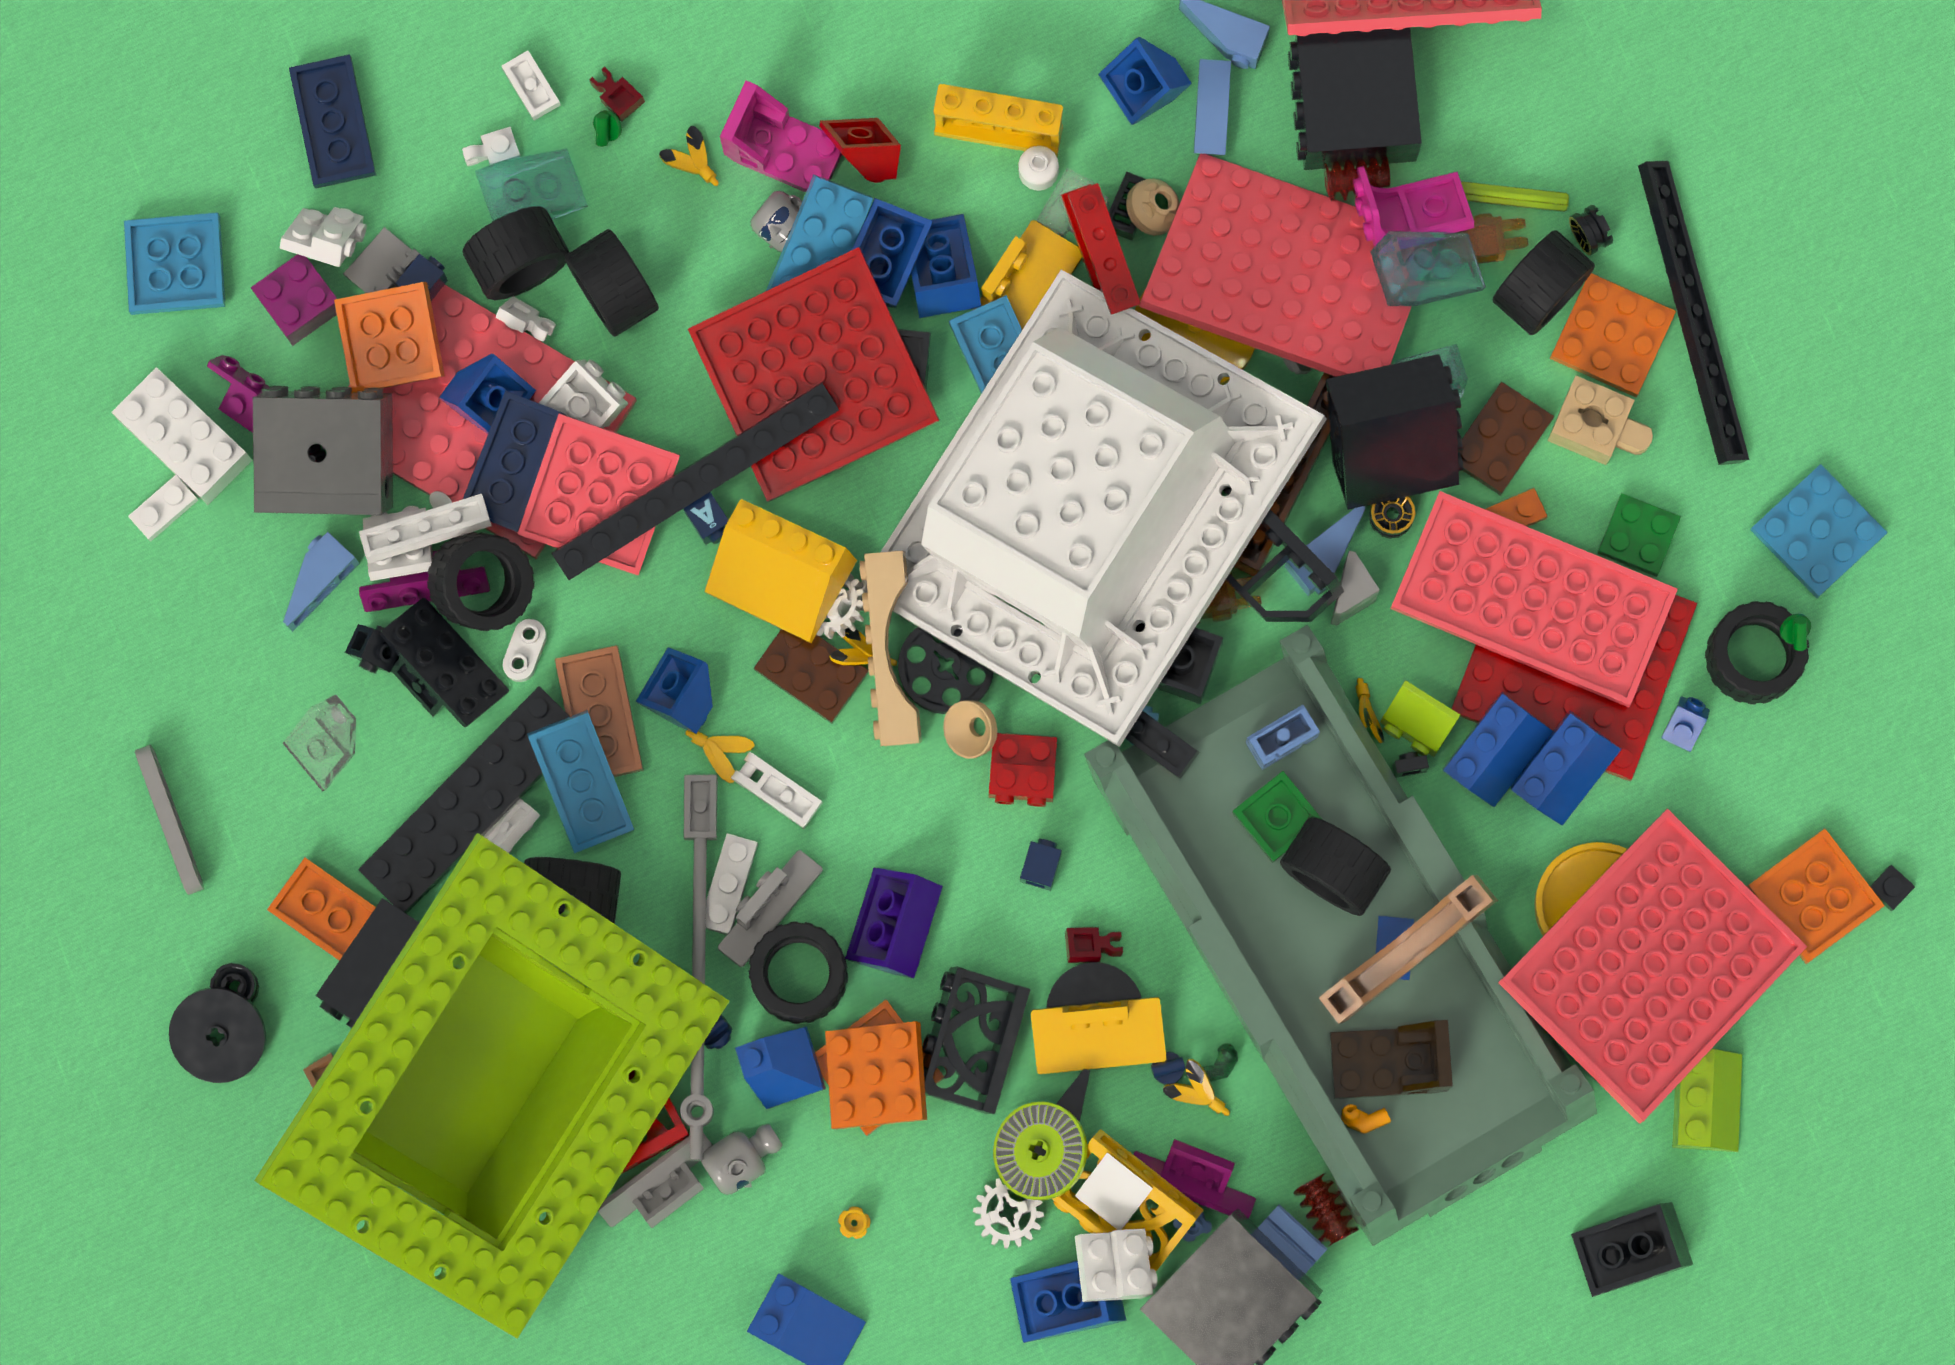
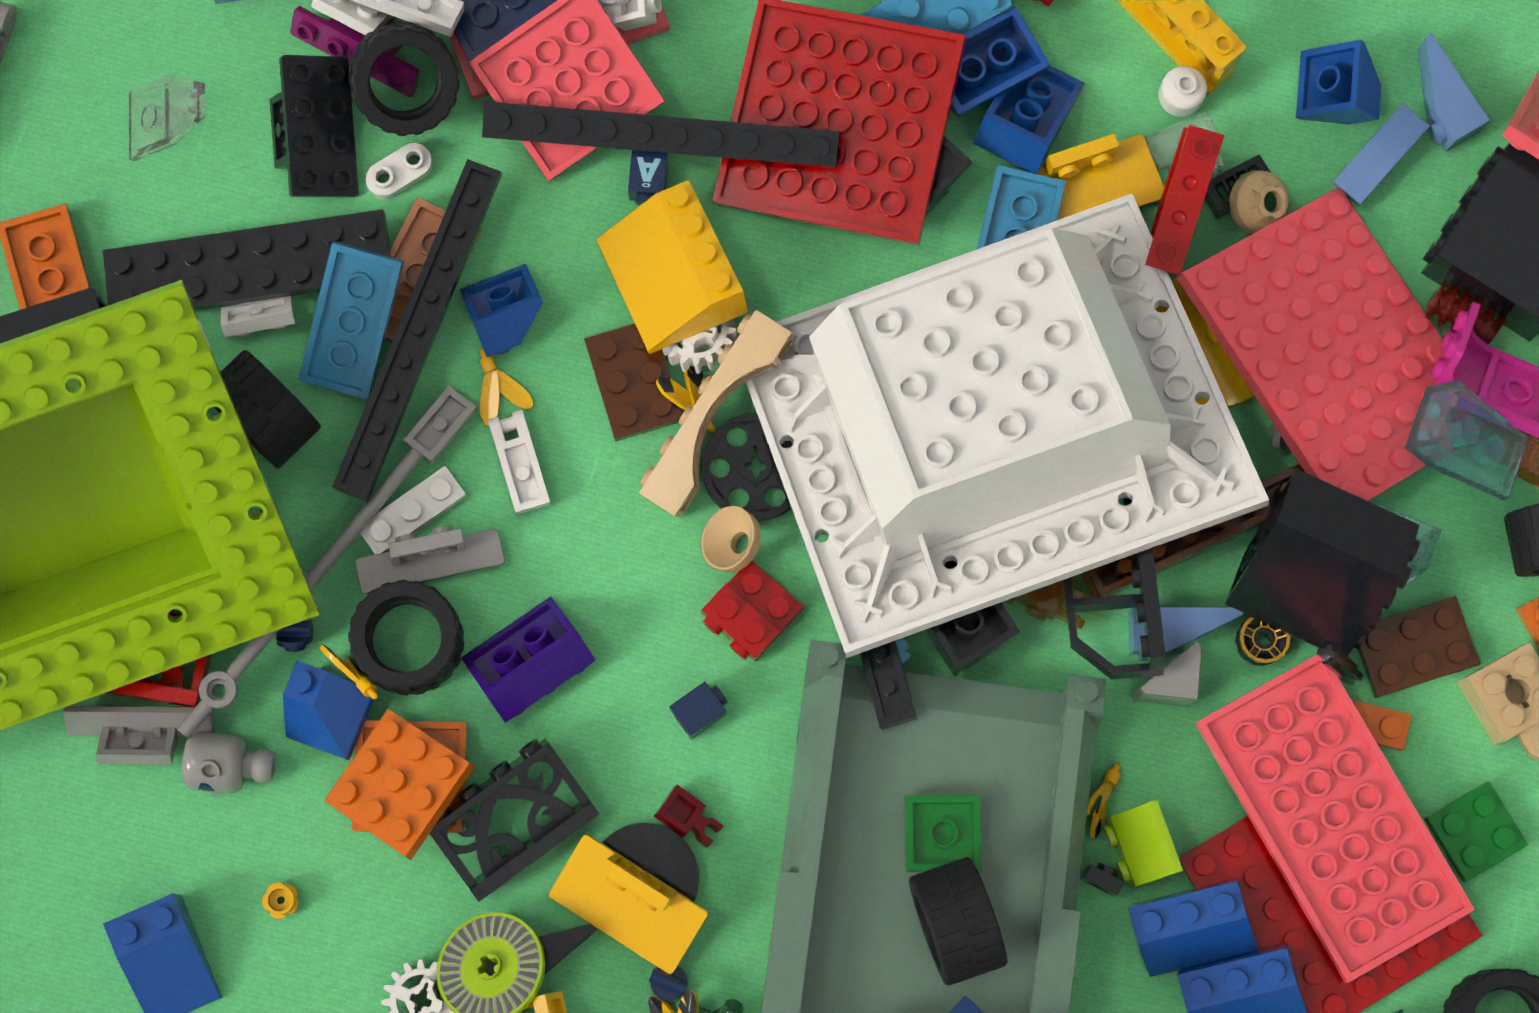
camera: 30 degrees right, 0 degrees up
black brick [345,624,399,674] -> none
medium blue brick [1246,705,1320,770] -> none
none -> yellow piece [319,644,378,699]
none -> black plate [332,159,502,502]
none -> black axle [1317,642,1363,686]

